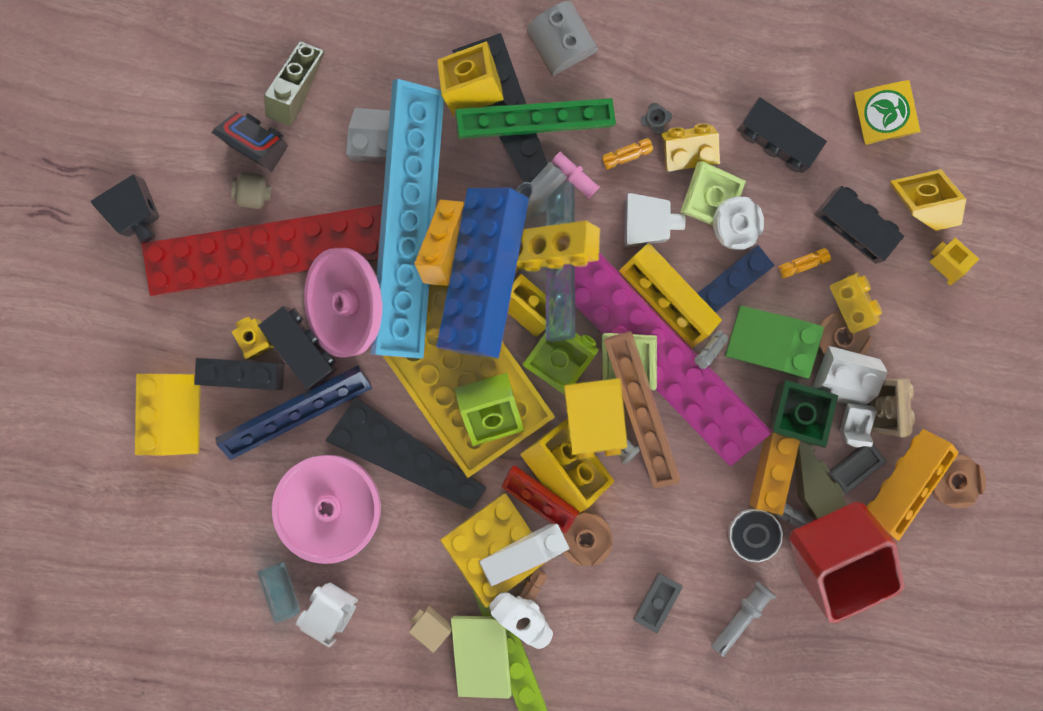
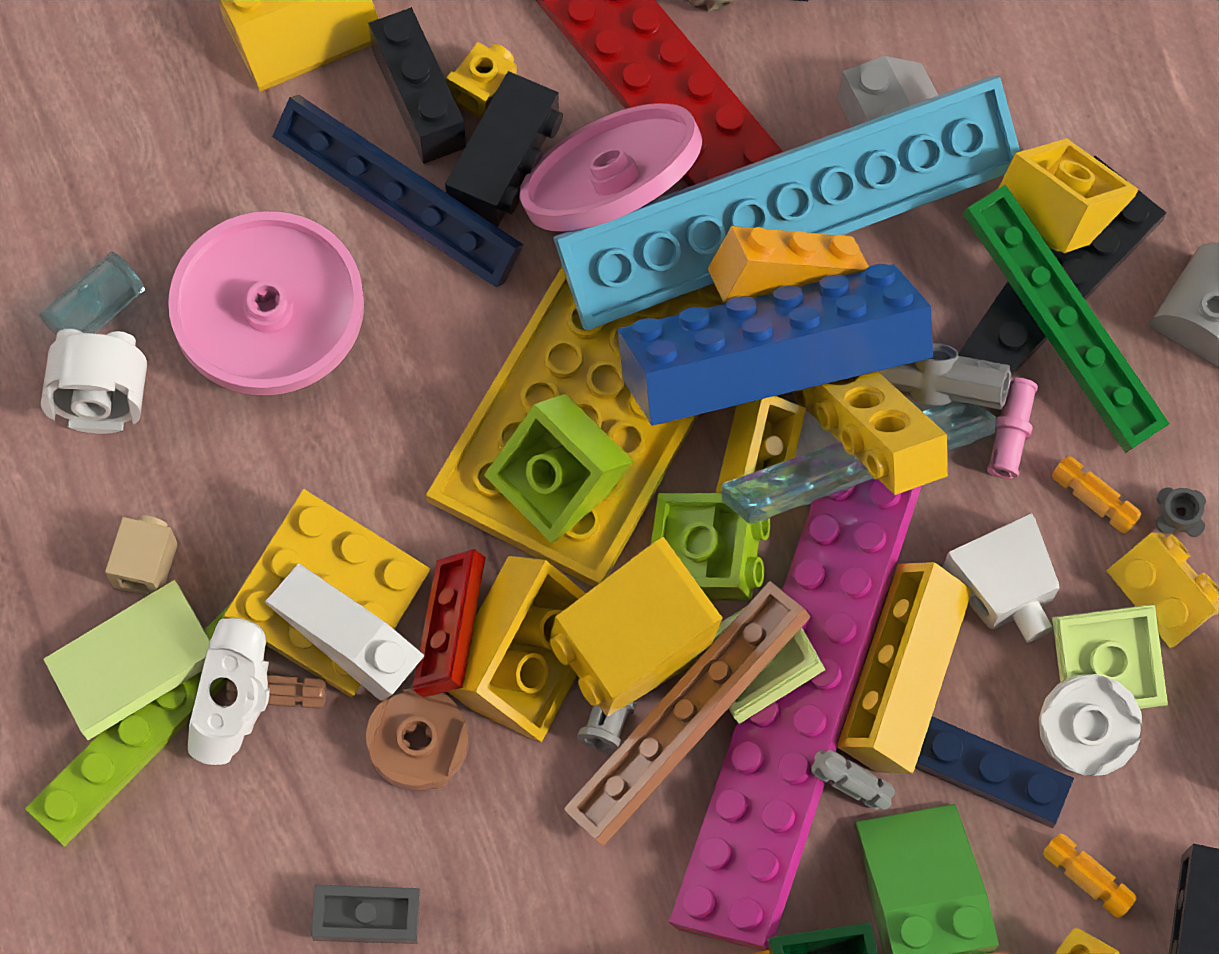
camera: 60 degrees right, 20 degrees down
black wing [325,397,486,510] -> none

